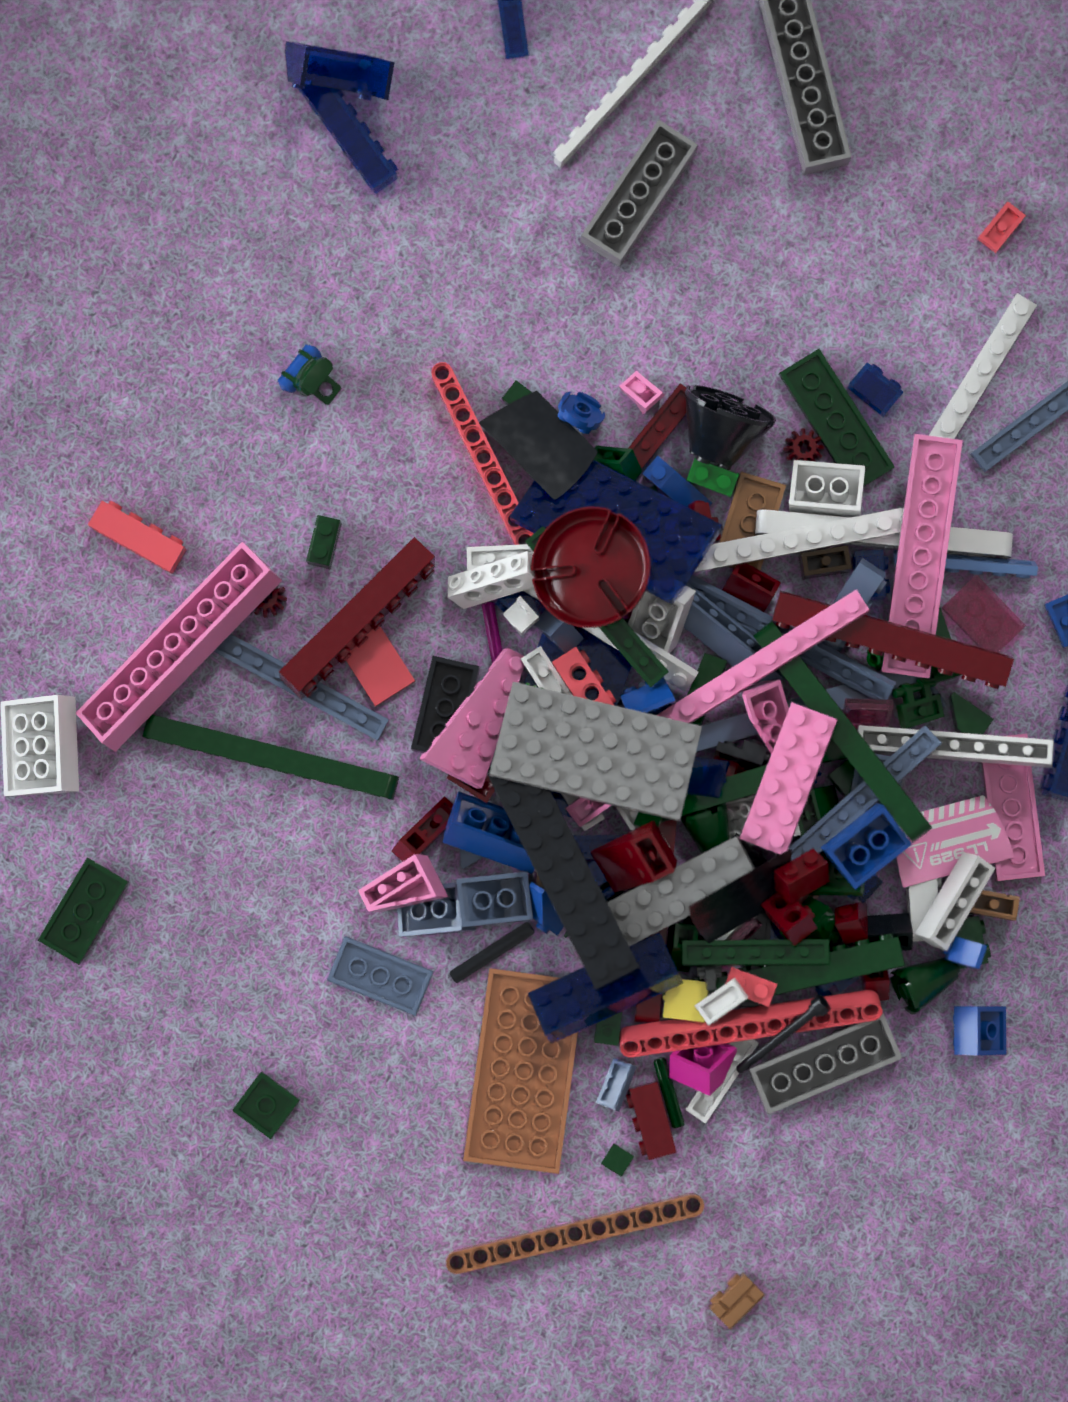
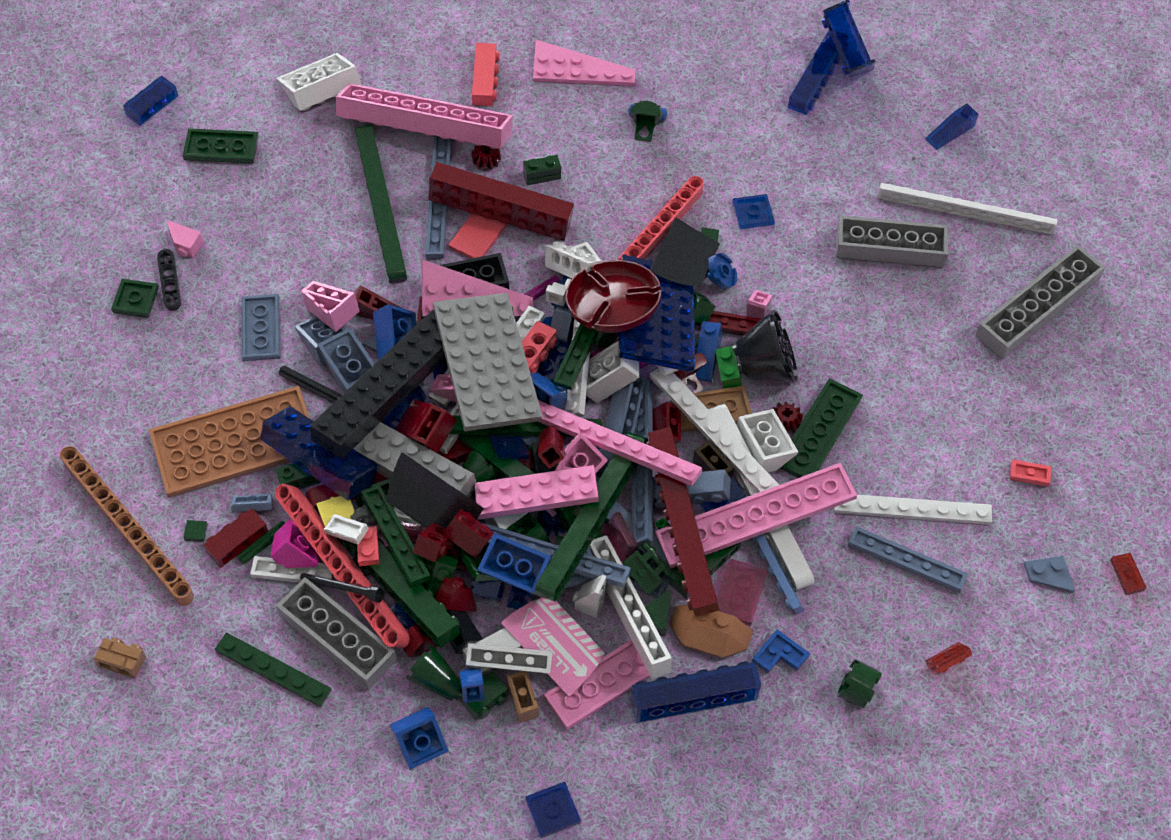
camera: 60 degrees right, 25 degrees down
clear blue brick [847,362,903,417] -> none
none -> black beam [157,249,181,311]
none -> bright pink slope [167,221,204,258]
none -> dark green plate [215,632,332,708]
none -> bright pink wing [533,40,635,86]
none -> dark red piece [538,426,564,468]
none -> white slope [572,575,606,618]
none -> nougat wedge [669,605,753,659]
none -> clear blue tile [732,194,775,229]

